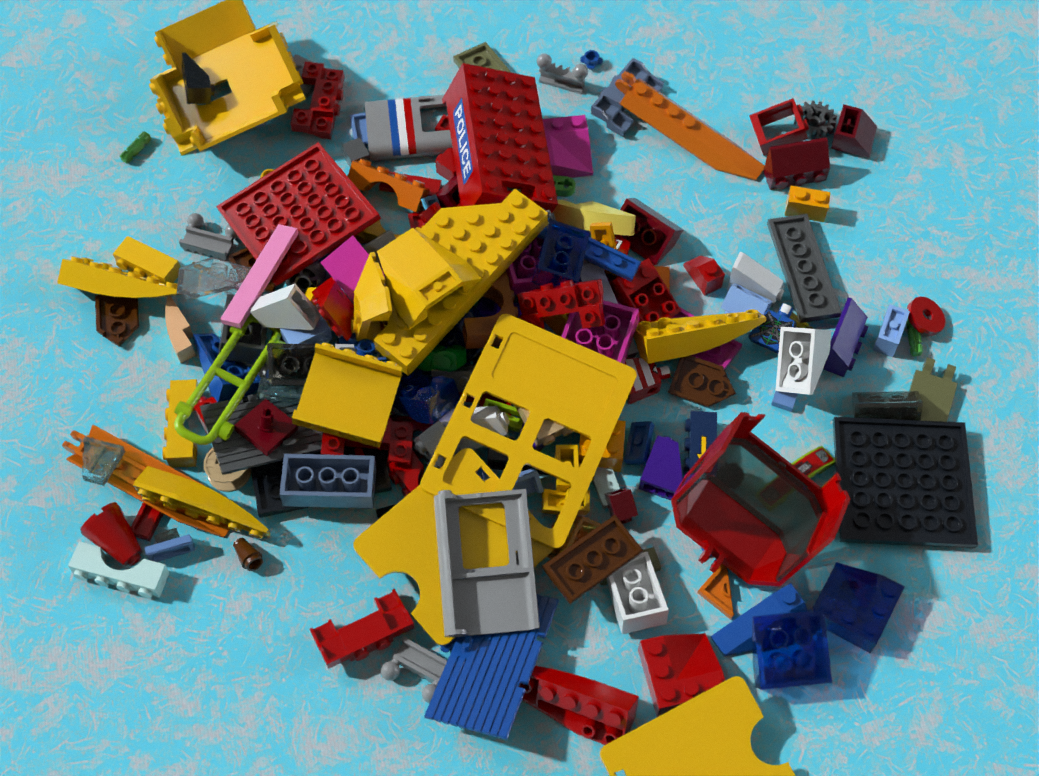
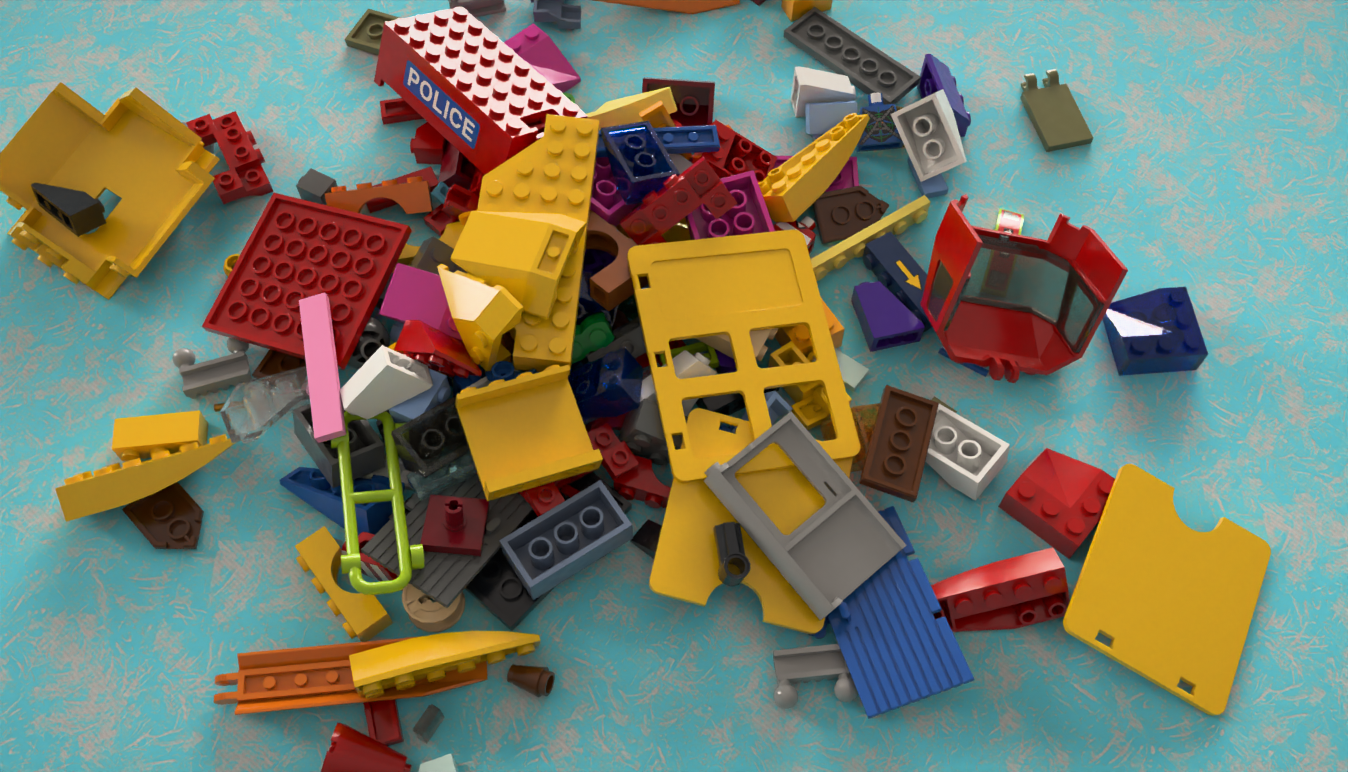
camera: 35 degrees left, 0 degrees up
clear light blue wing [82,437,125,486] -> none
bright green axle [120,131,152,164] -> none
medium blue tile [144,534,195,562] -> none
light nougat slope [165,296,196,363] -> none
red bracket [310,589,414,669] -> none
medium blue tile [350,113,368,148] -> none
light grey piece [365,95,453,161] -> none
dark red brick [604,487,638,524] -> none
blue plate [624,421,655,465] -> none
red slope [683,255,725,296] -> none
orange tile [697,564,734,620] -> none
blue wedge [710,583,814,657] -> none
clear blue slope [752,609,832,690] -> none
black plate [833,417,978,548] -> none
clear smoke slope [852,391,923,420] -> none
light blue panel [873,304,910,357] -> none
bright green axle [906,319,923,356] -> none
red tile [907,296,946,336] -> none
none -> black piece [713,522,750,586]
none -> light yellow plate [811,195,931,281]

